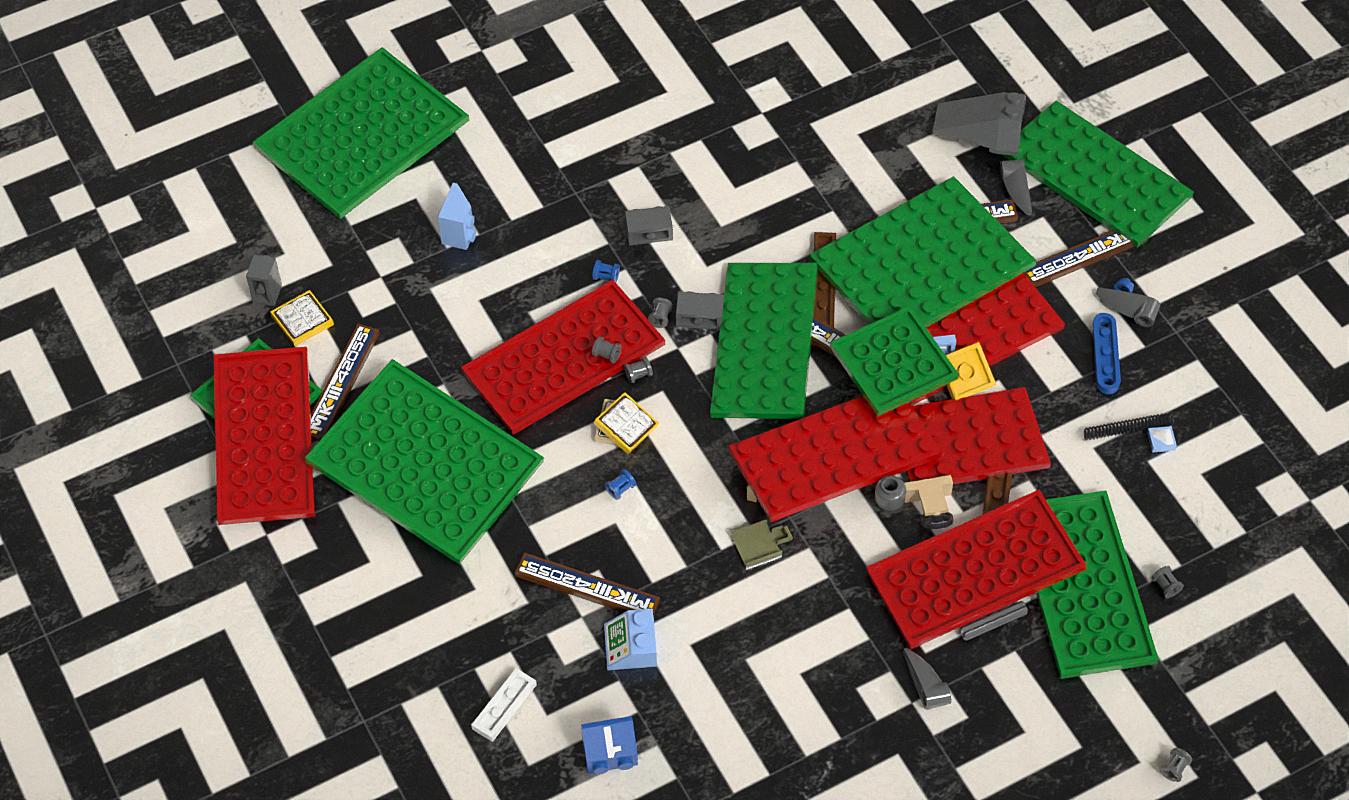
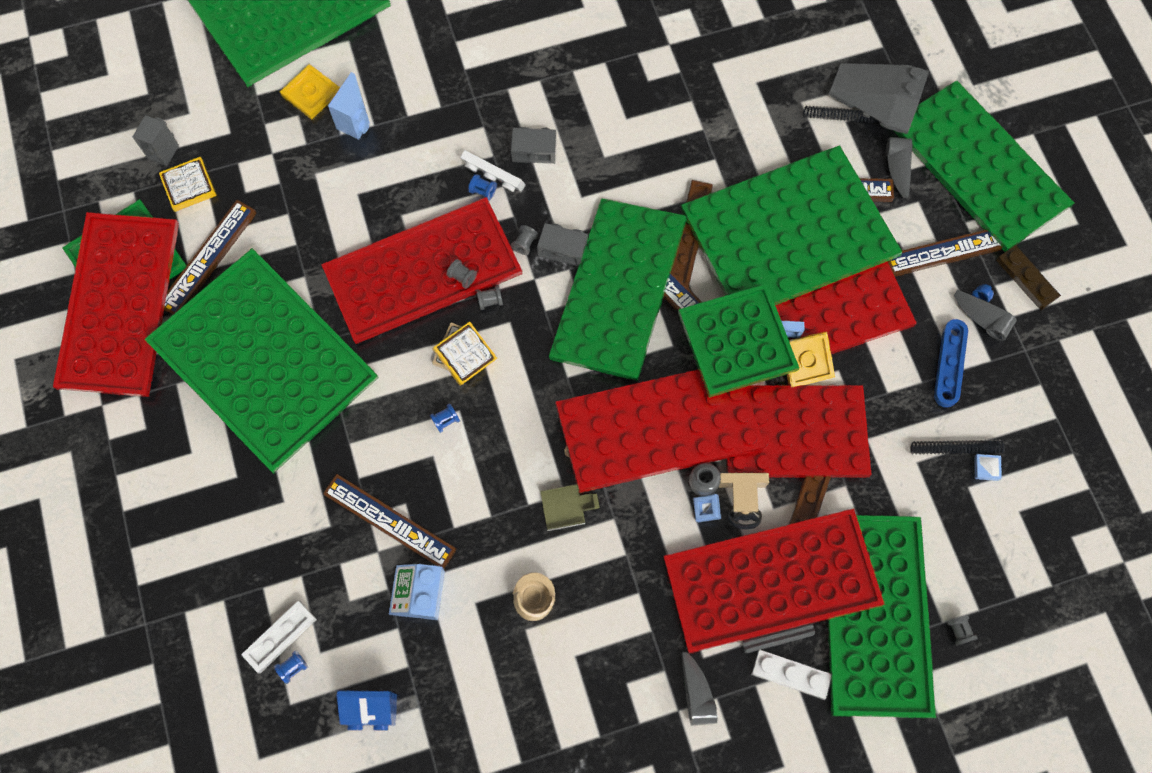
camera: 10 degrees right, 15 degrees up
none -> blue bush [274,651,308,684]
none -> yellow tile [280,64,340,119]
none -> white plate [461,150,525,192]
none -> tan helmet [513,573,555,621]
none -> light blue tile [693,494,721,522]
none -> white plate [751,650,831,700]
none -> black piece [803,105,880,124]
none -> dark brown plate [996,245,1061,311]

